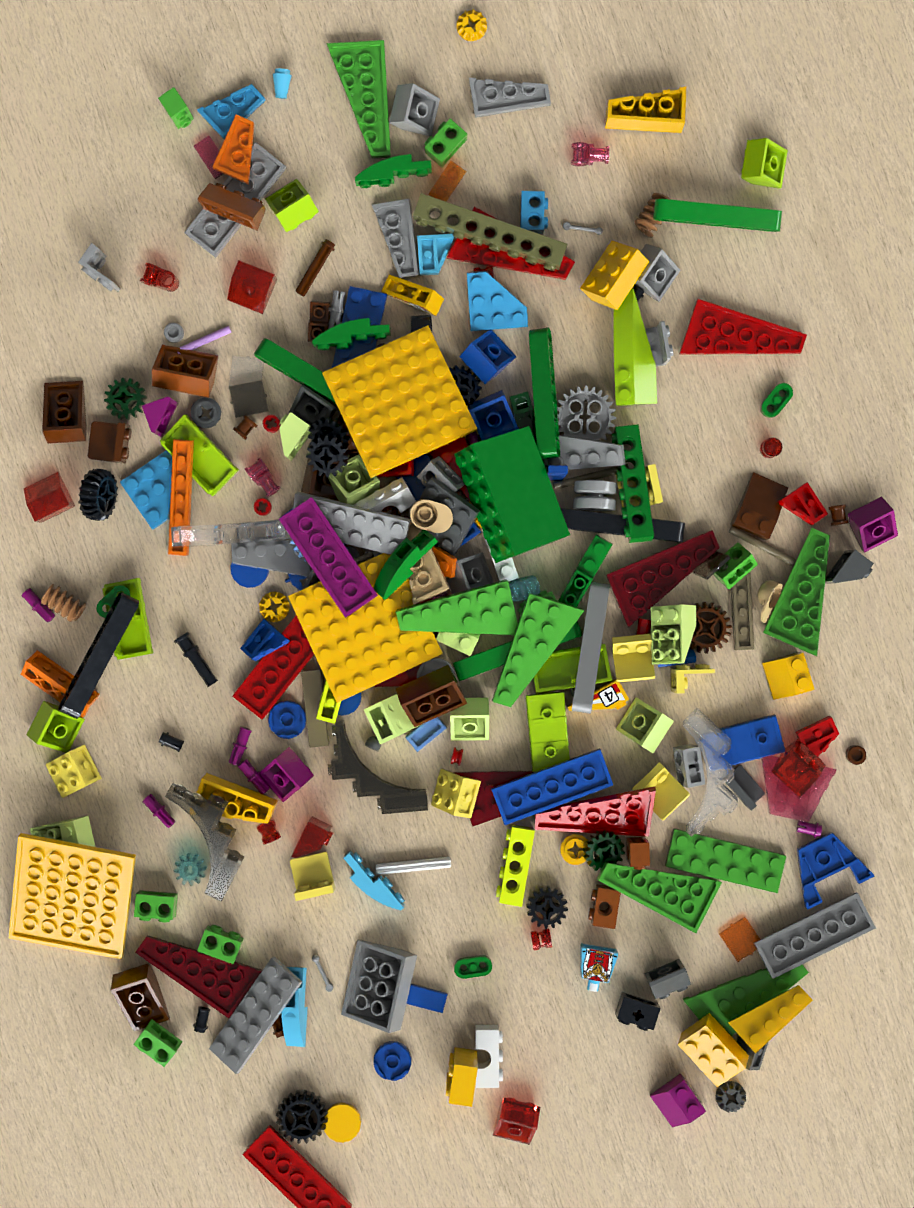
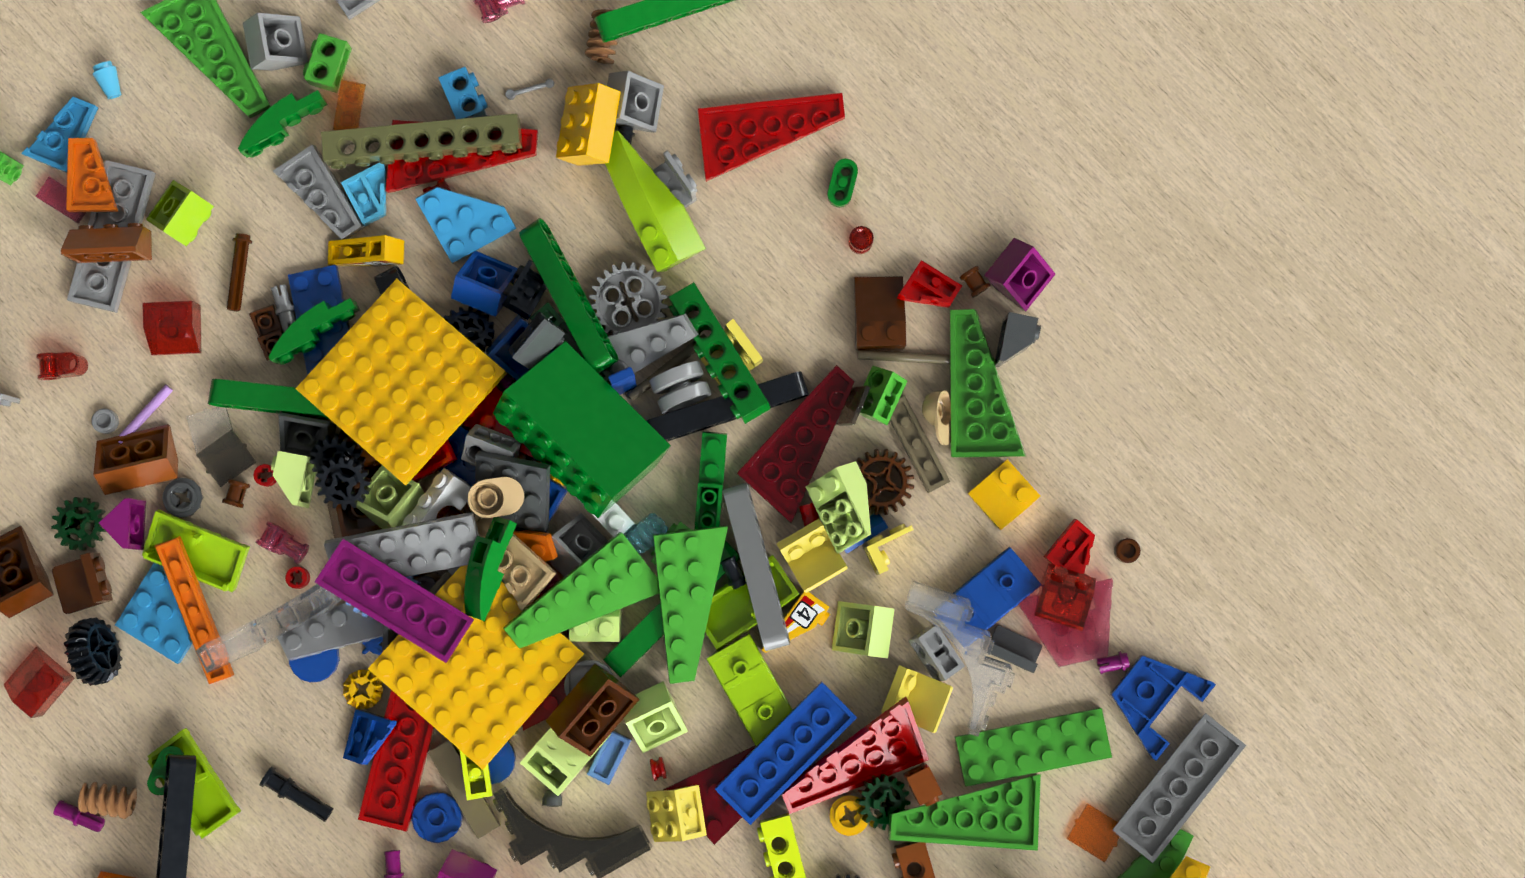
camera: 20 degrees left, 5 degrees down
none -> black bracket [502,259,547,320]
none -> dark grey slope [508,312,565,370]
none -> black pin [720,556,746,589]

